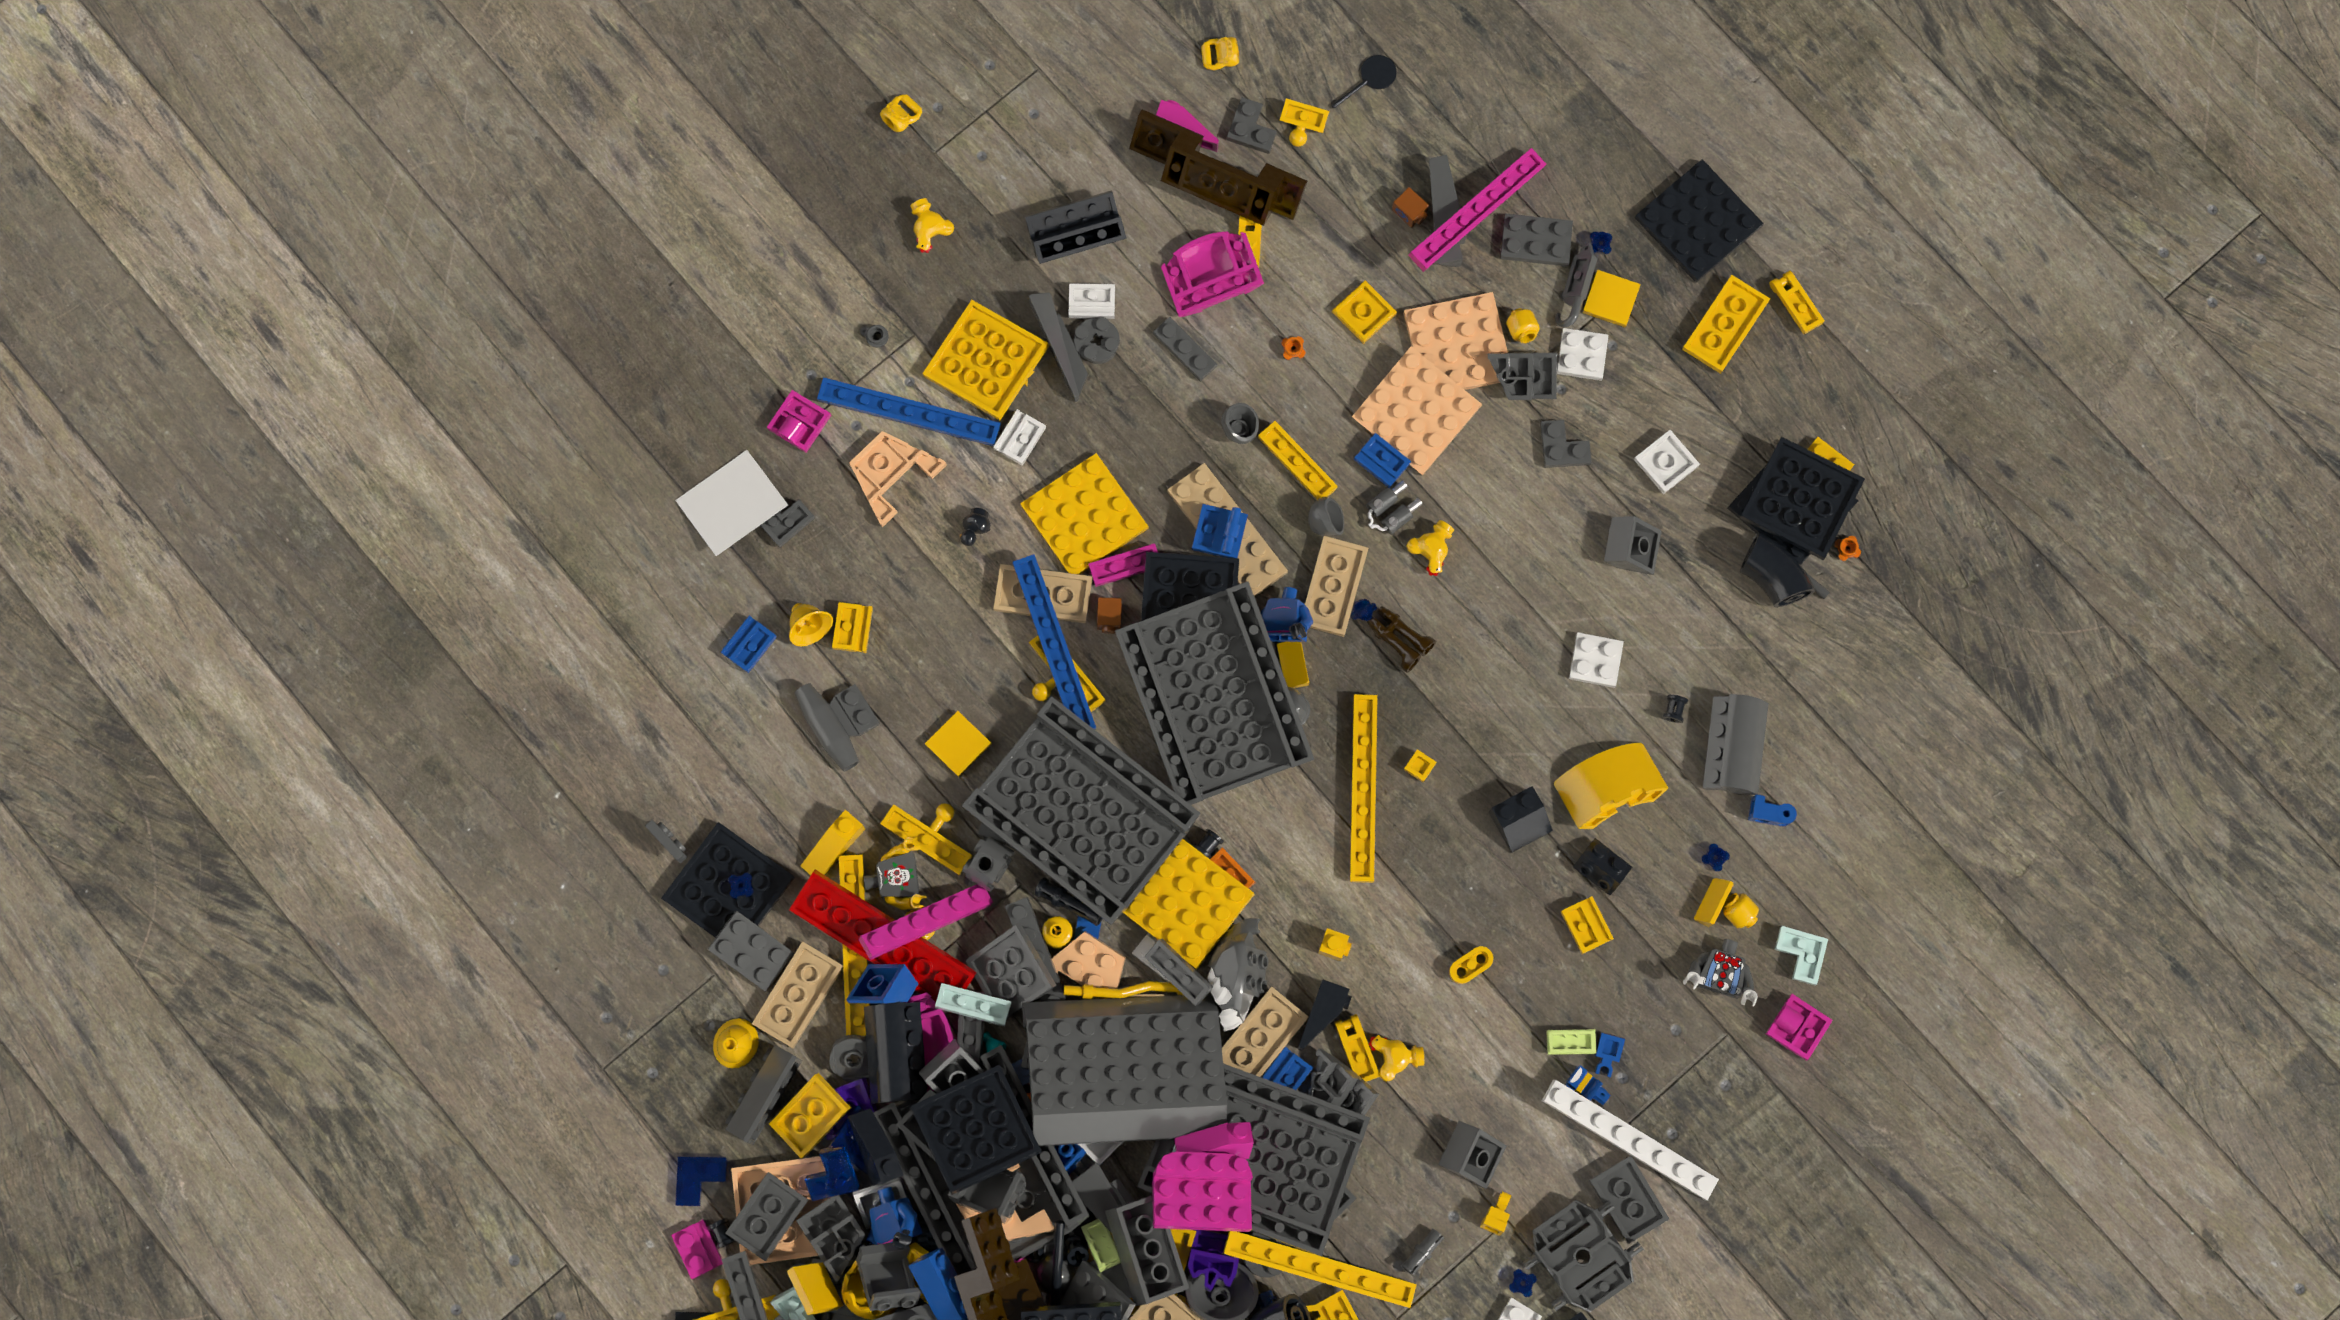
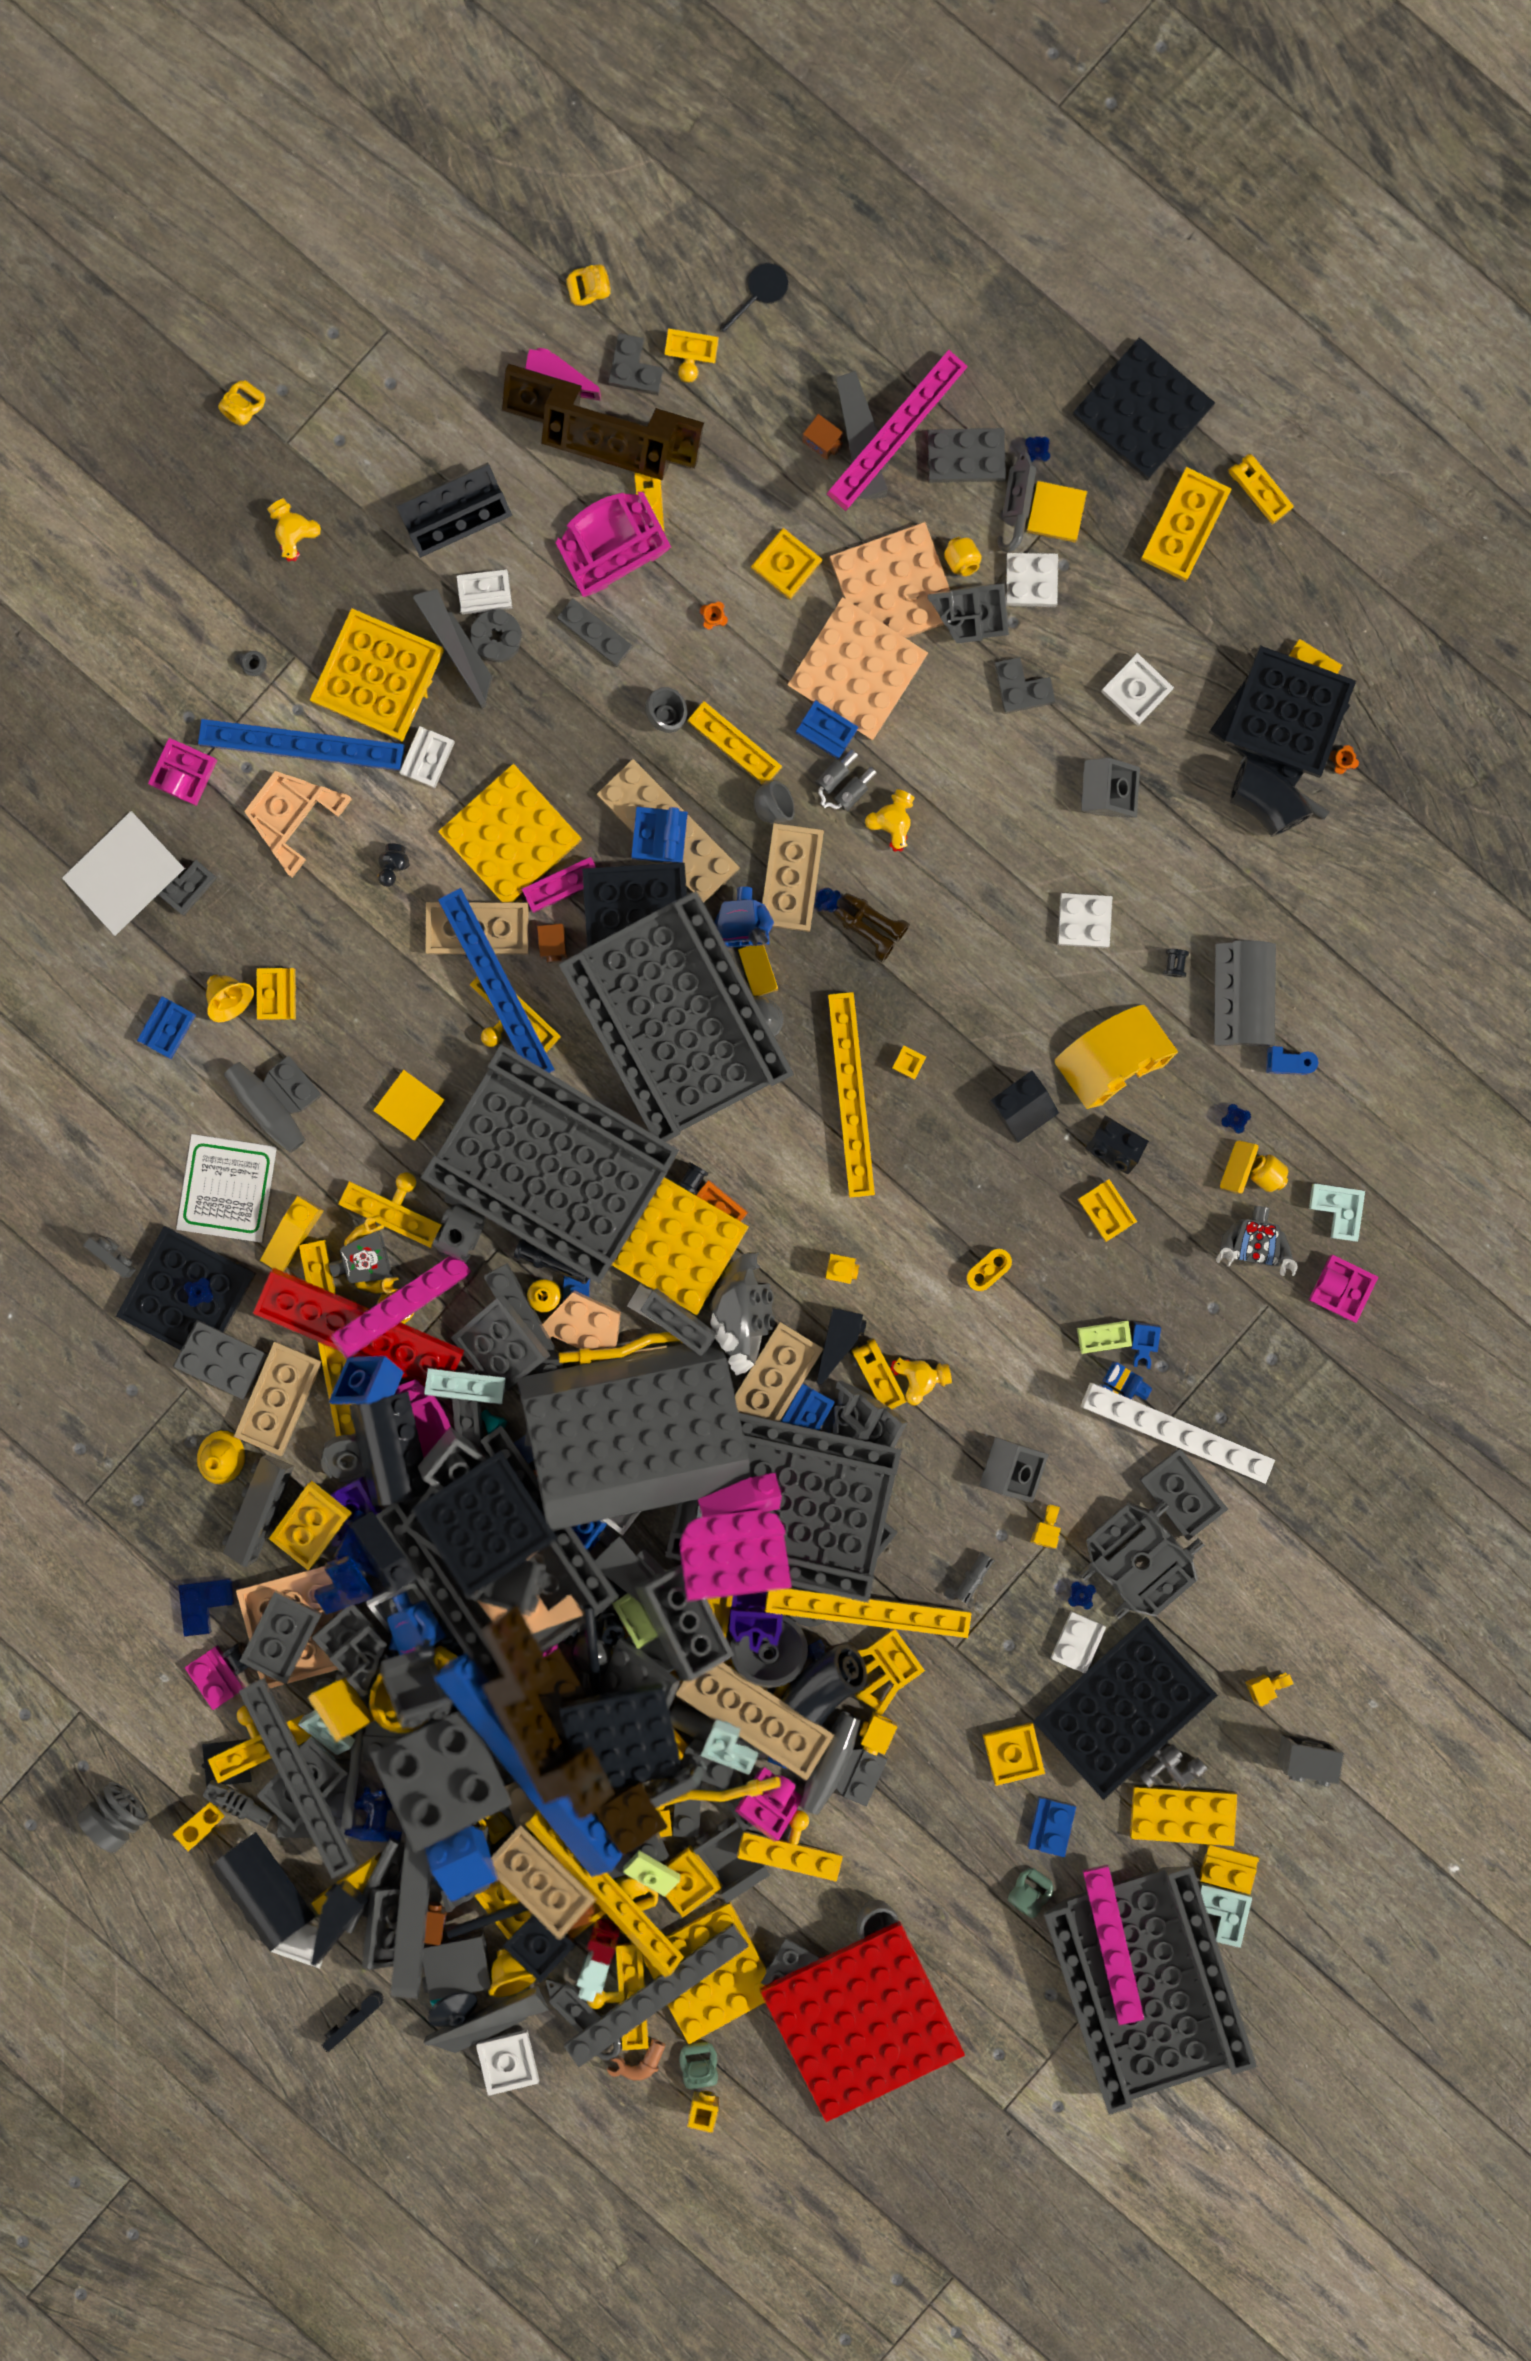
camera: 10 degrees left, 10 degrees up
none -> white sticker [176,1134,277,1243]

